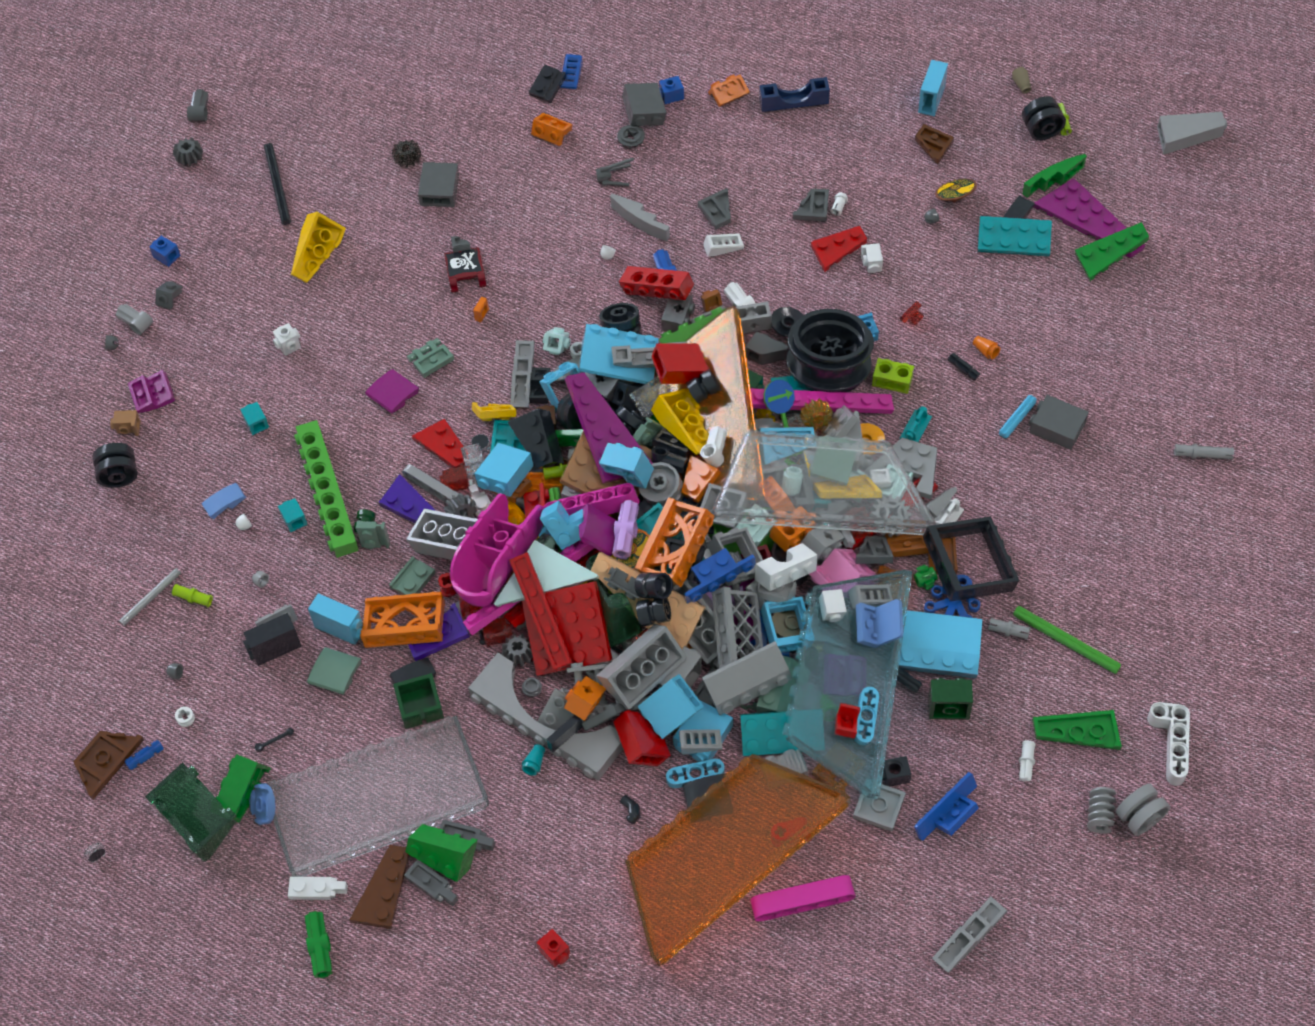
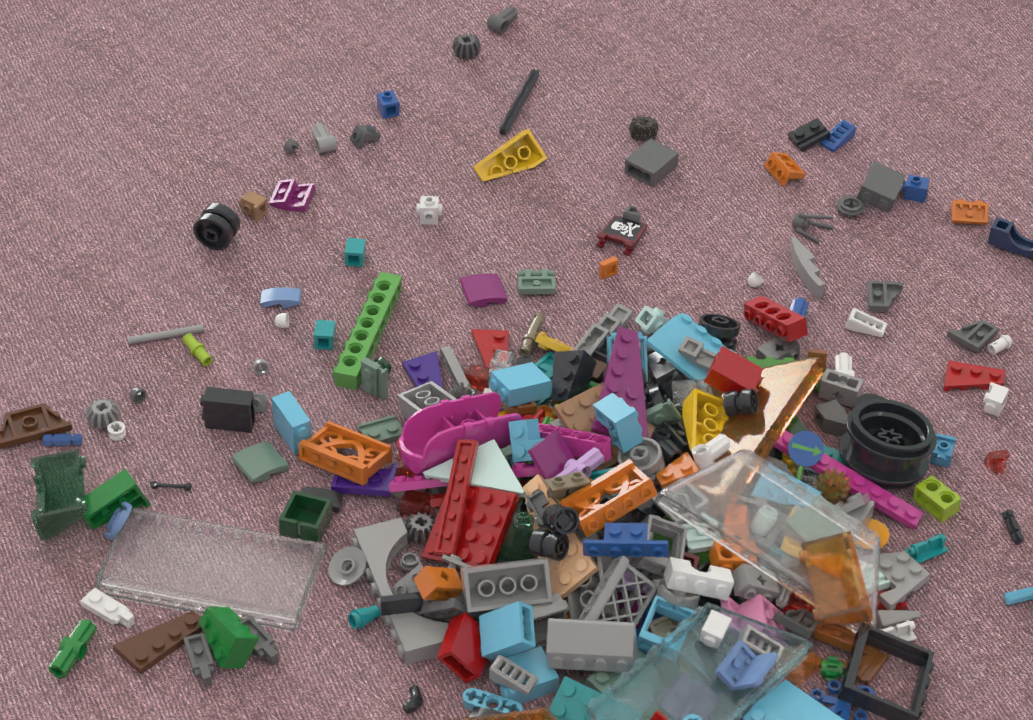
camera: 30 degrees right, 15 degrees down
none -> light grey gear [86,398,120,430]
none -> light grey dish [328,546,367,586]
none -> dark tan pin [518,312,545,357]
none -> dark tan hinge [544,471,591,499]
none -> clear orange windscreen [799,531,874,625]

